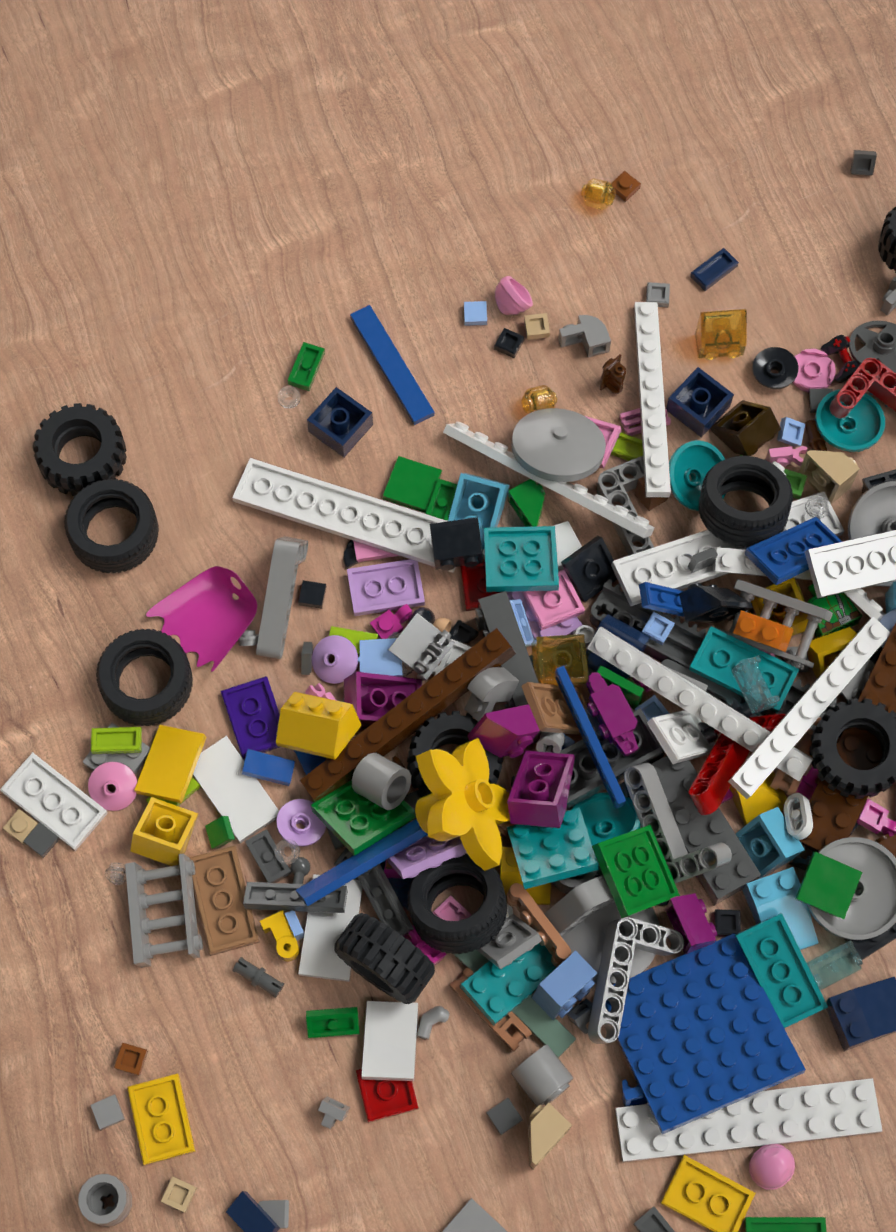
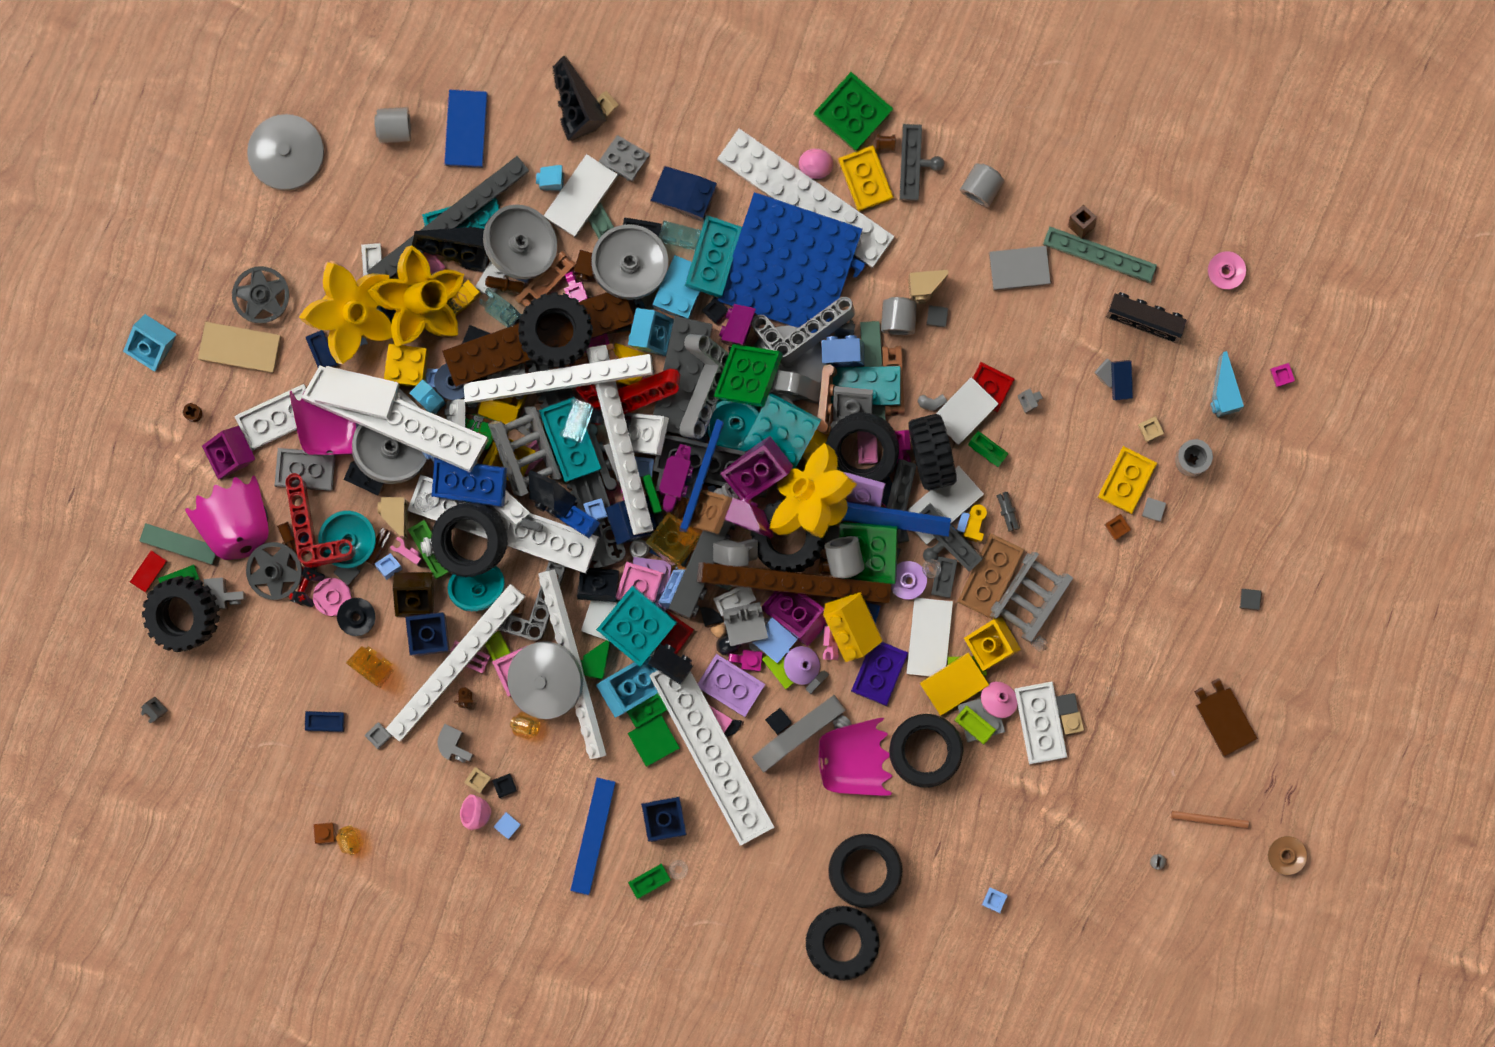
camera: 135 degrees left, 15 degrees up
green tile [205,816,235,849] -> none
blue tile [241,749,295,786] -> none
orange brick [733,610,794,652] -> none
white plate [784,793,813,840] -> none
green tile [795,852,862,920] -> none

